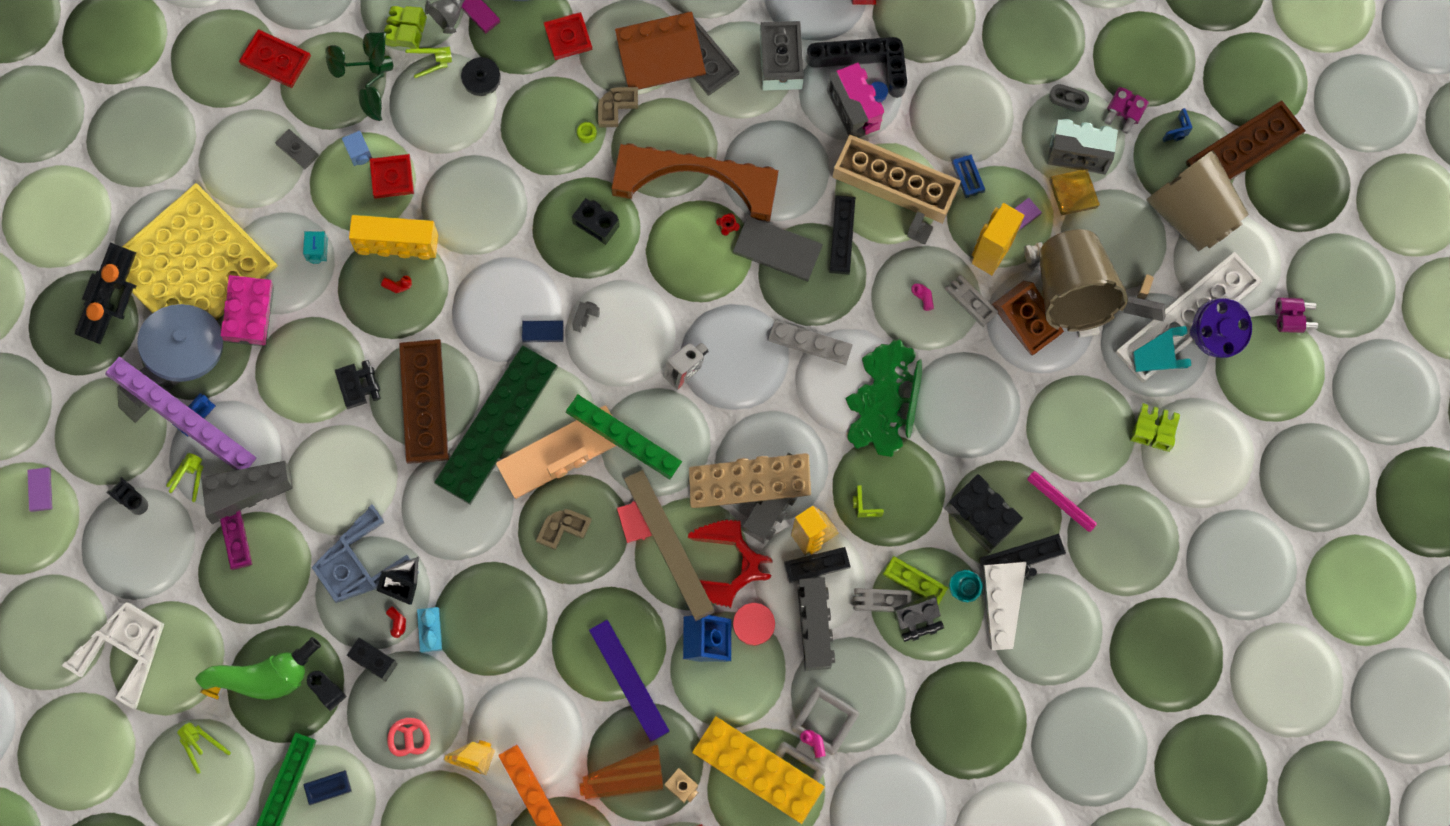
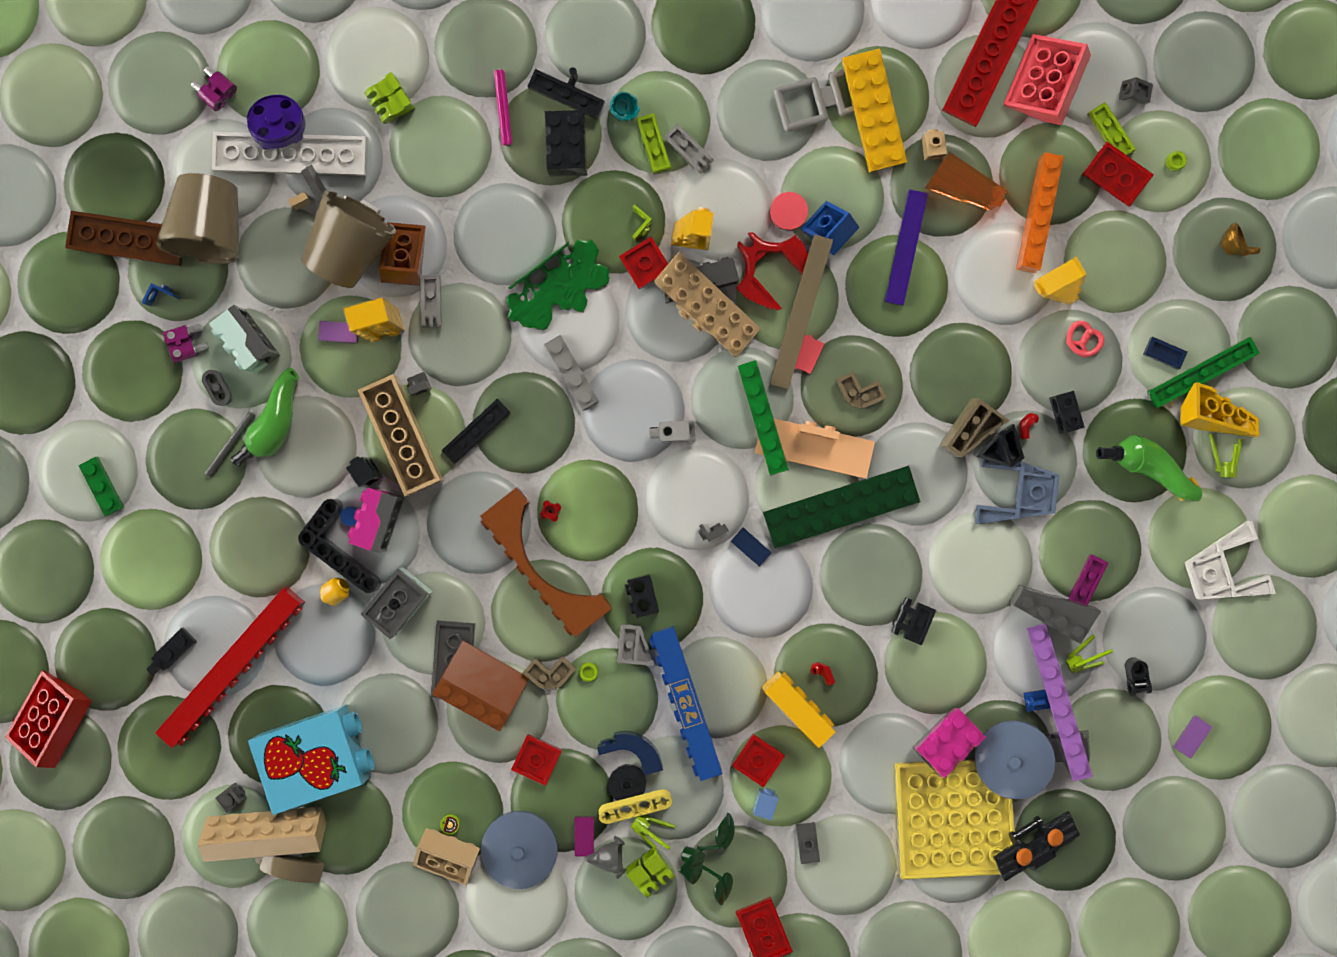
camera: 140 degrees left, 15 degrees up
teal brick [303,231,328,264] -> none
black piece [307,671,347,711] -> none
reddish brown plate [399,339,449,464] -> none
medium azure tile [417,607,442,653] -> none
dark grey tile [733,216,823,282] -> none
black plate [784,547,851,583] -> none
dark grey wedge [797,577,835,671] -> none
dark pink arm [800,730,826,758] -> none
black plate [894,594,944,642] -> none
dark pink arm [911,283,934,311] -> none
blue tile [952,154,985,198] -> none
white wing [983,562,1026,650] -> none
white wheel [1024,242,1043,265] -> none
clear yellow plate [1049,169,1100,216] -> none
teal flag [1133,326,1191,372] -> none
none -> dark grey bar [204,411,256,477]
none -> bright green animal [231,368,299,467]
none -> yellow head [320,577,350,606]
none -> black brick [346,456,383,487]
none -> dark blue arch [597,731,663,775]
none -> light yellow beam [598,789,672,824]
none -> light grey wing [617,624,654,666]
none -> red plate [619,236,668,290]
none -> blue brick [649,625,723,781]
none -> dark tan wedge [939,398,1010,458]
none -> yellow wedge [1181,382,1259,437]

